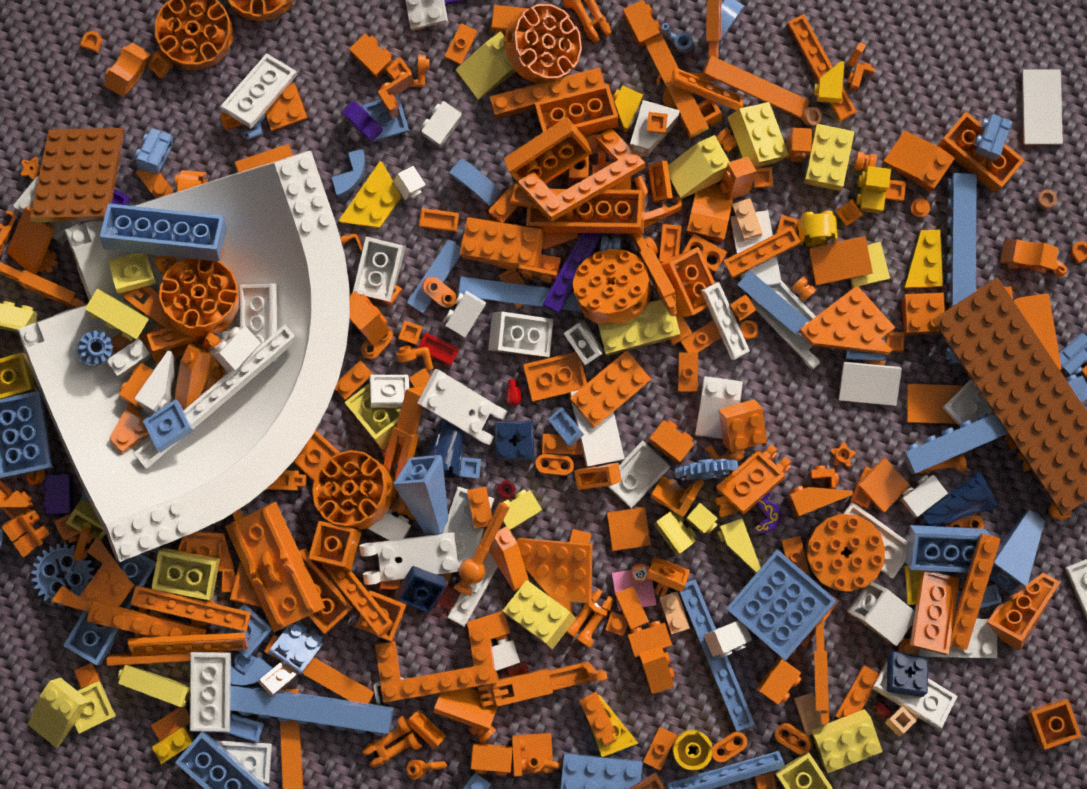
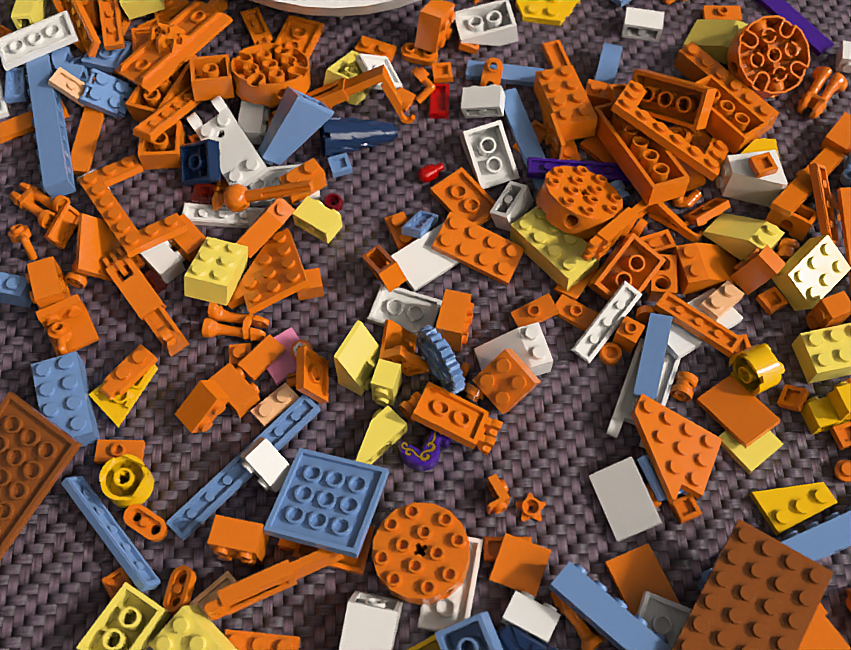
camera: 65 degrees right, 20 degrees down
white brick [393,166,425,200] -> none
white hinge [417,369,507,446] -> none
dark blue brick [495,421,535,462] -> none
orange plate [536,454,574,476] -> none
orange tile [607,507,651,551] -> none
orange plate [781,536,810,574] -> none
orange slope [786,486,853,518] -> none
orange brick [901,293,945,335] -> none
none -> orange tile [636,305,658,324]

